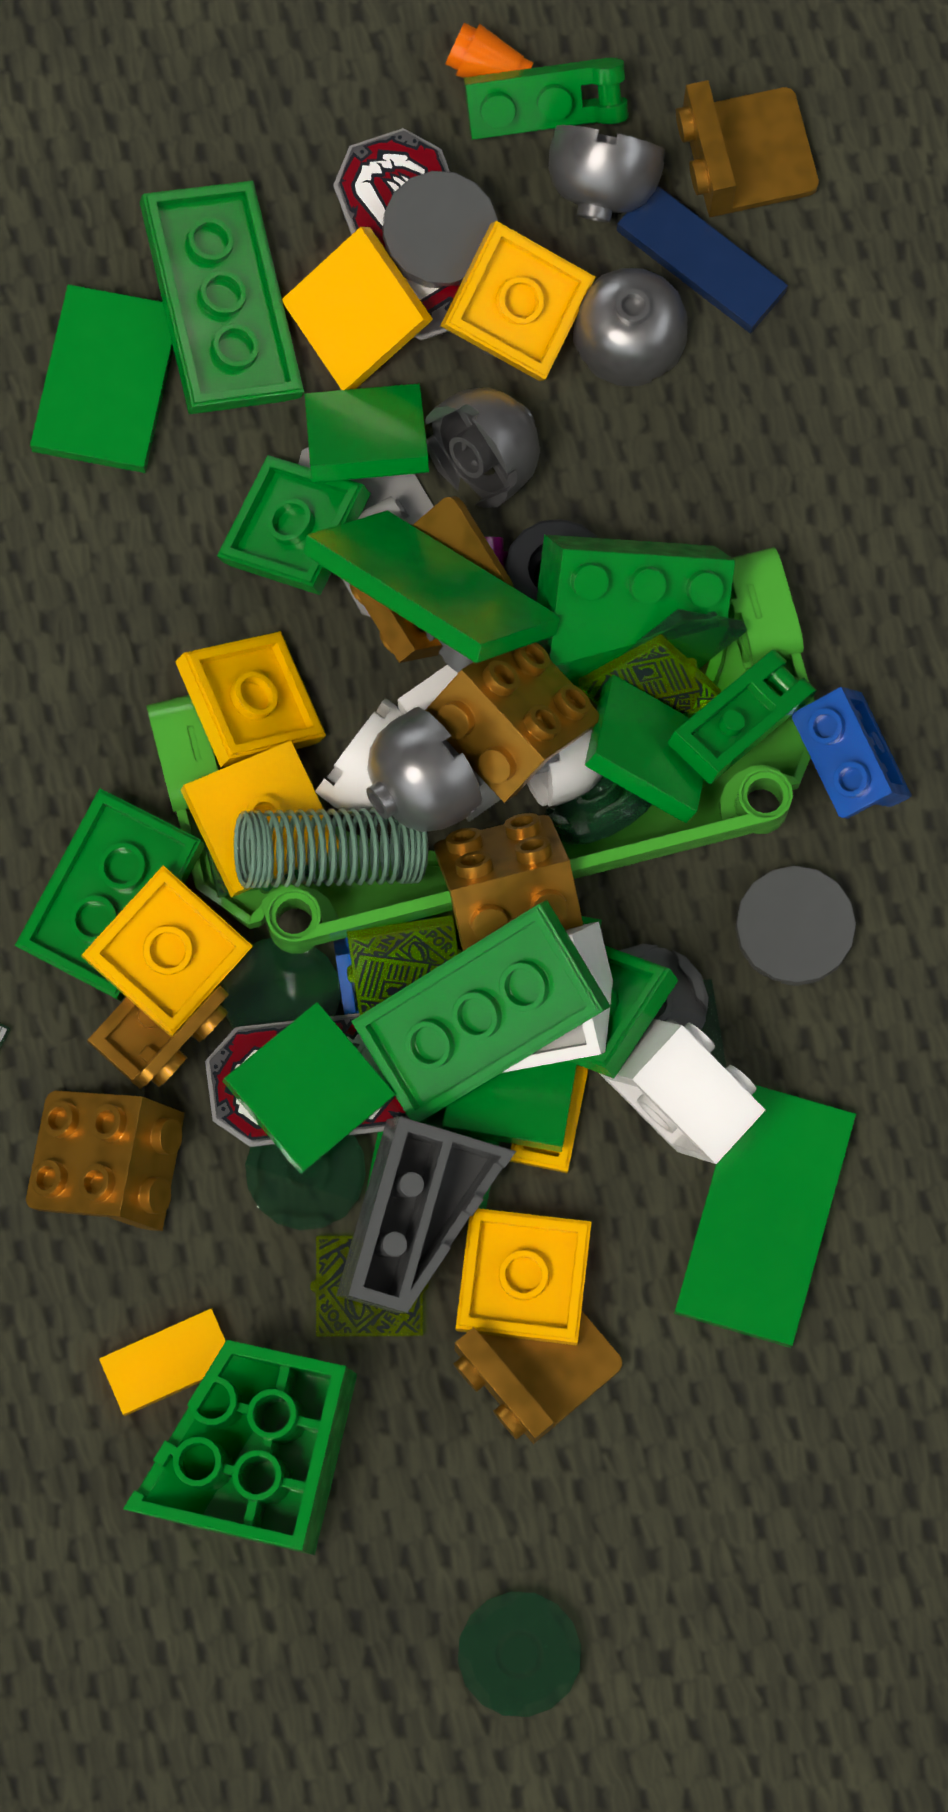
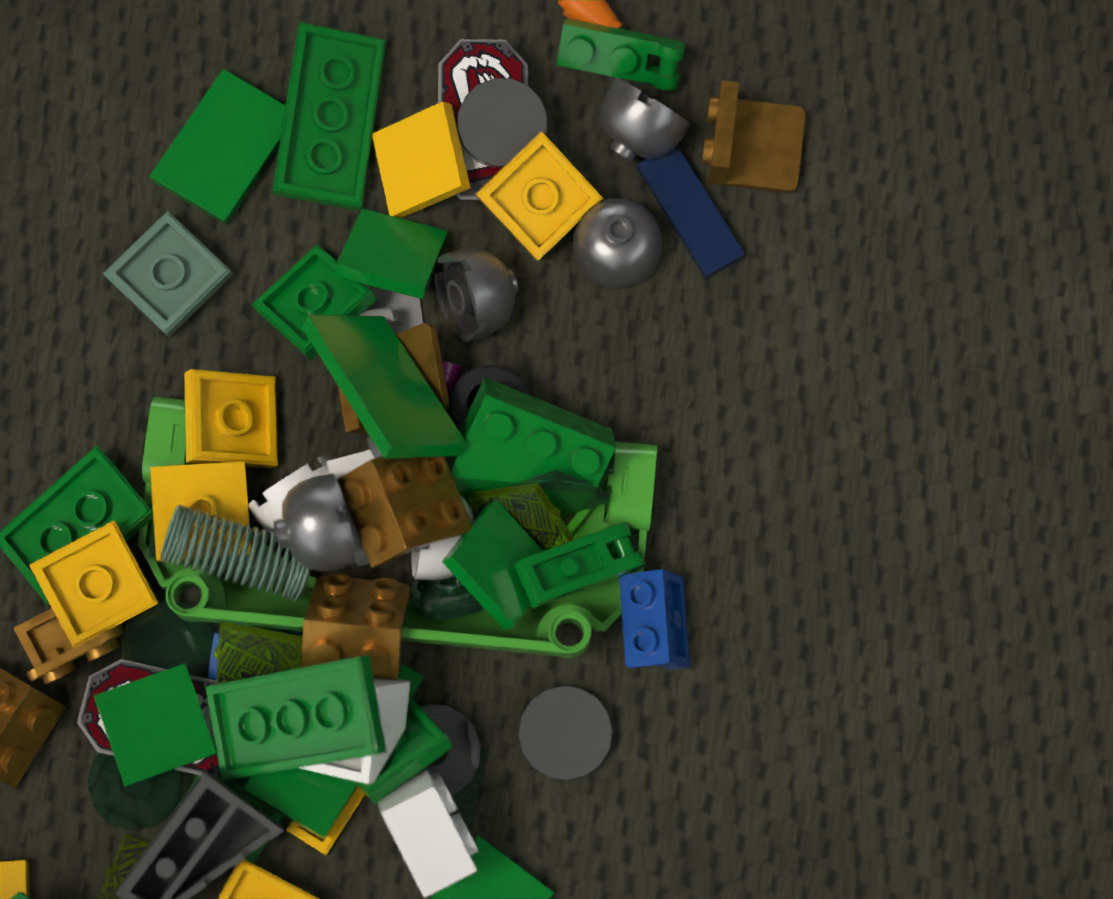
camera: 20 degrees right, 0 degrees up
none -> sand green plate [103,211,233,338]

